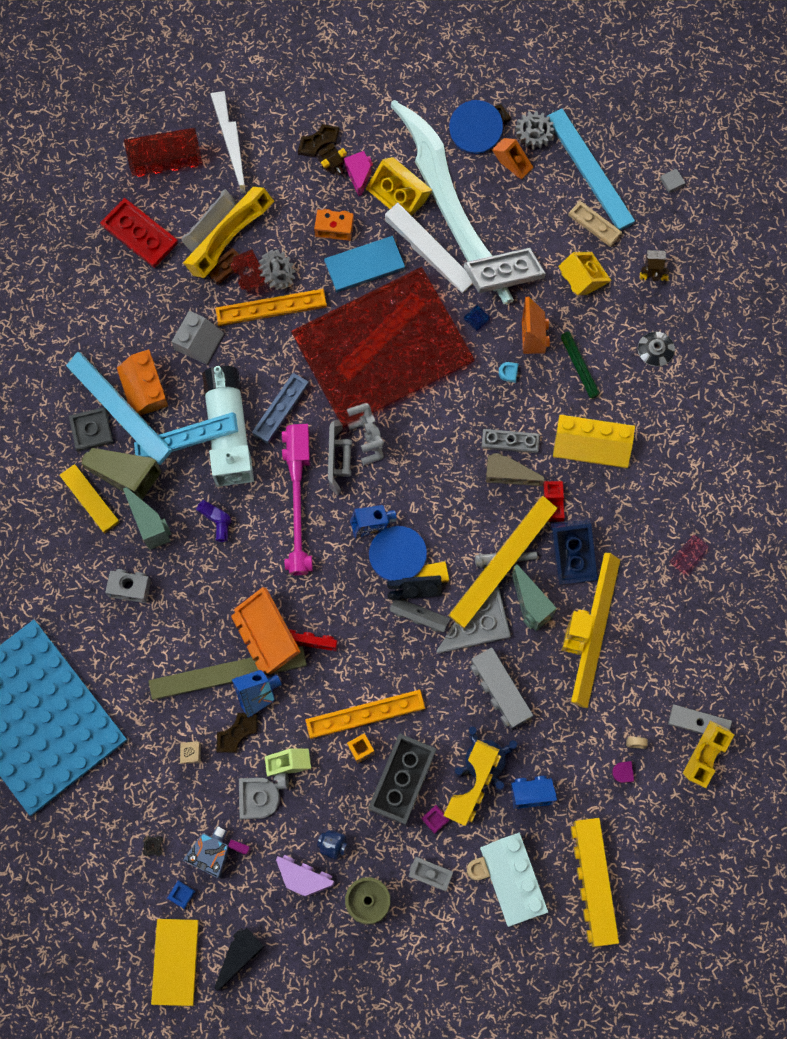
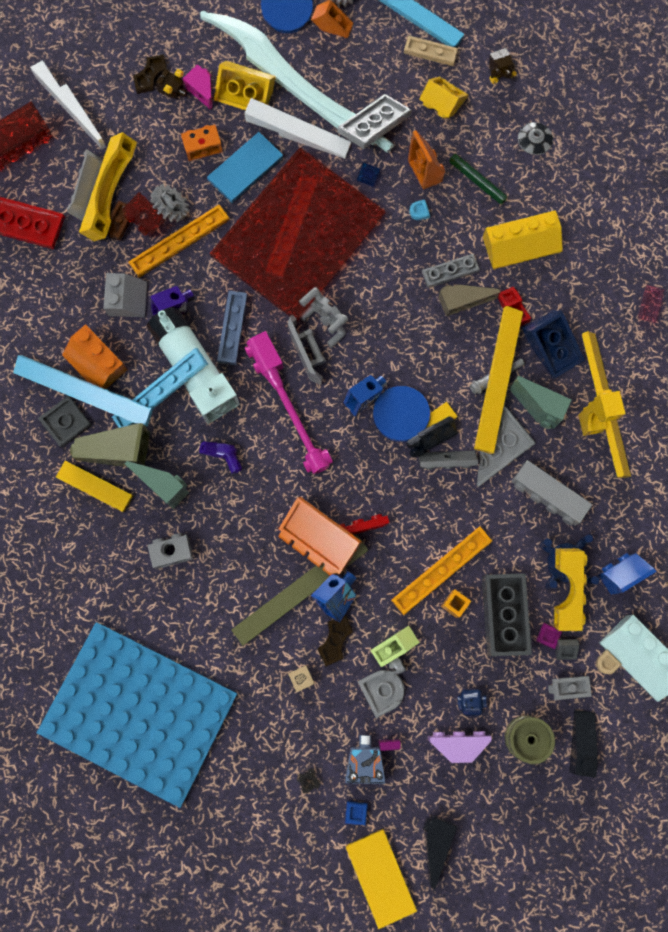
camera: 30 degrees left, 5 degrees up
none -> dark purple torso [150,286,194,315]
none -> dark grey plate [555,639,579,660]
none -> black slope [569,710,598,778]

